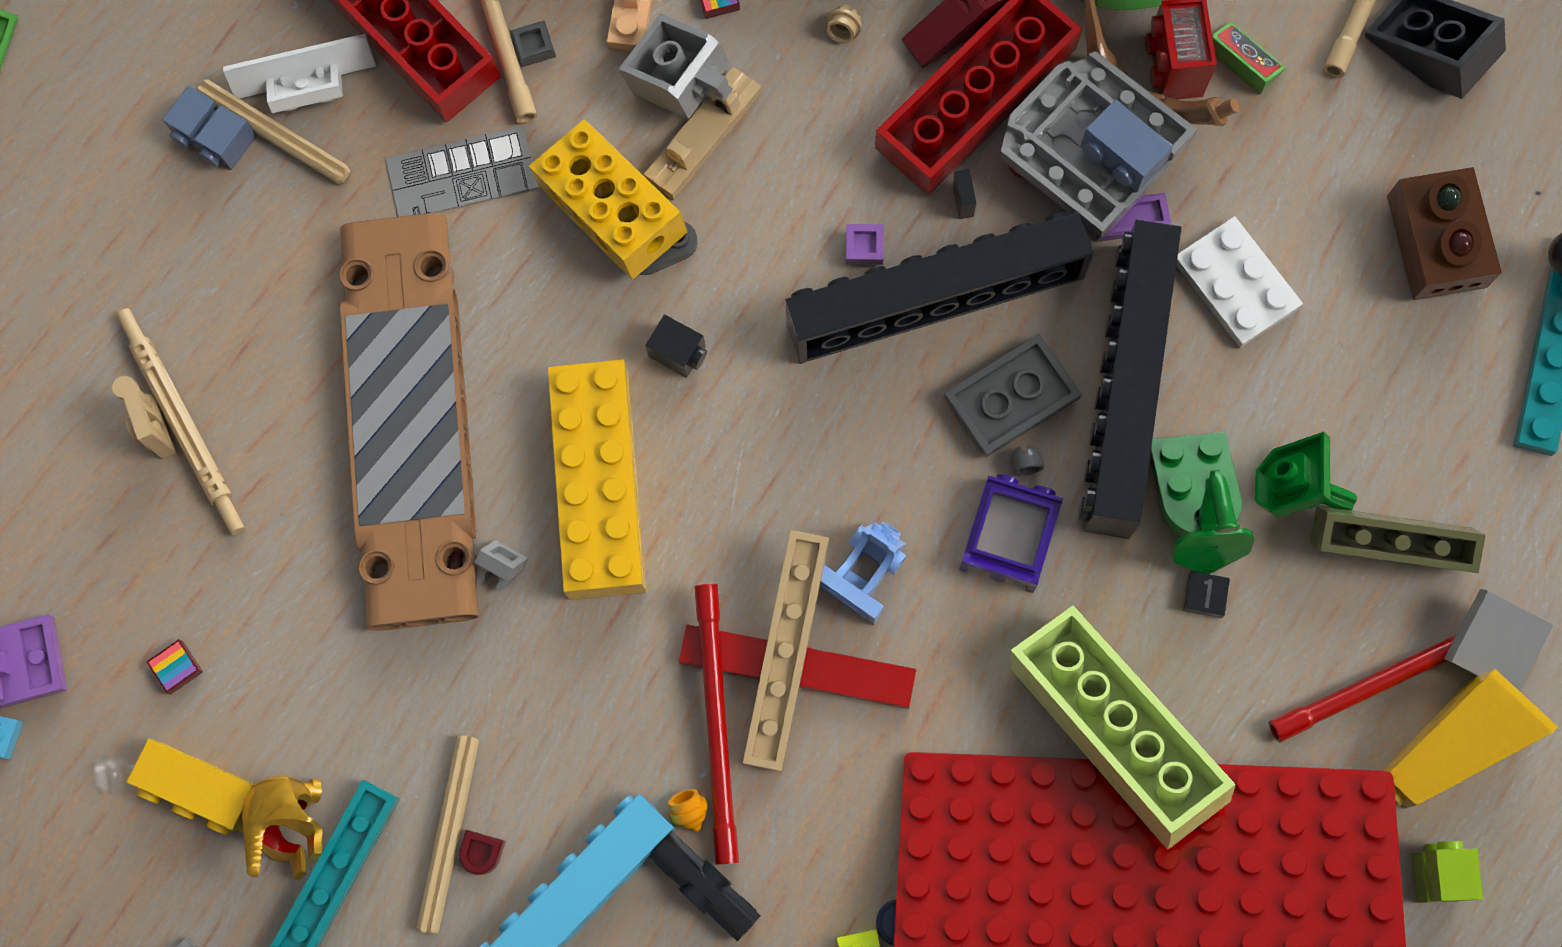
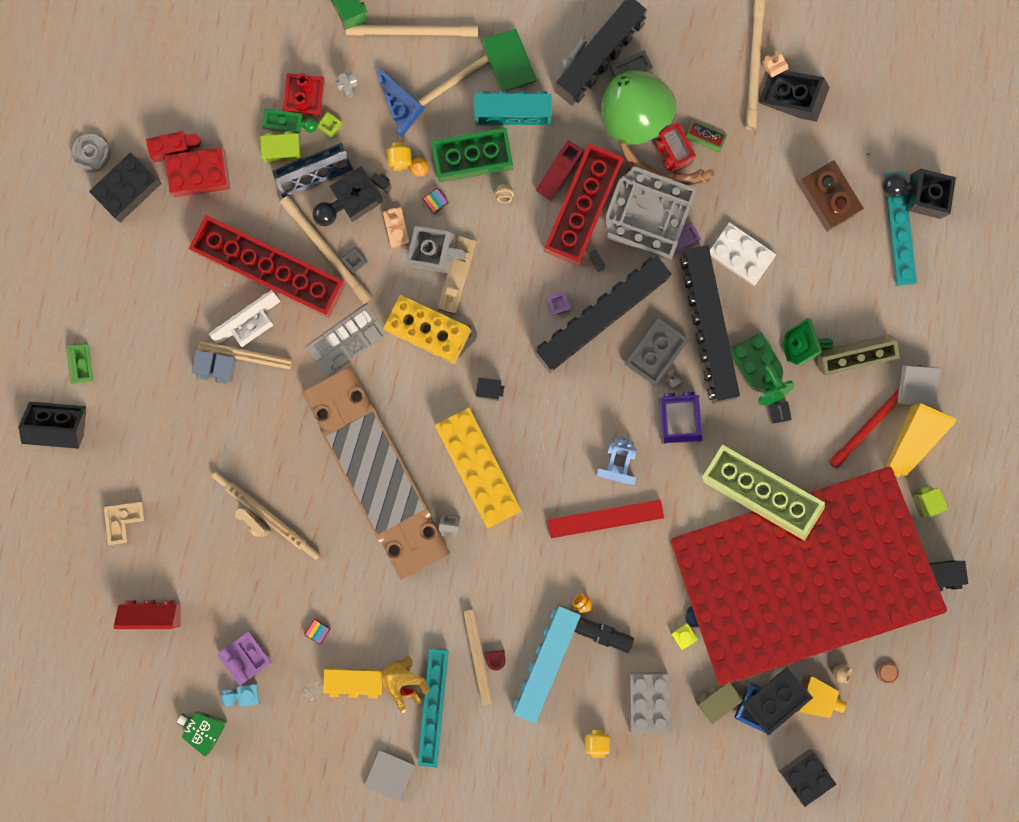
camera: 25 degrees left, 10 degrees up
red piece [694,584,739,865] -> none
tan plate [743,530,830,772] -> none
sand blue brick [1080,99,1173,192] -> none

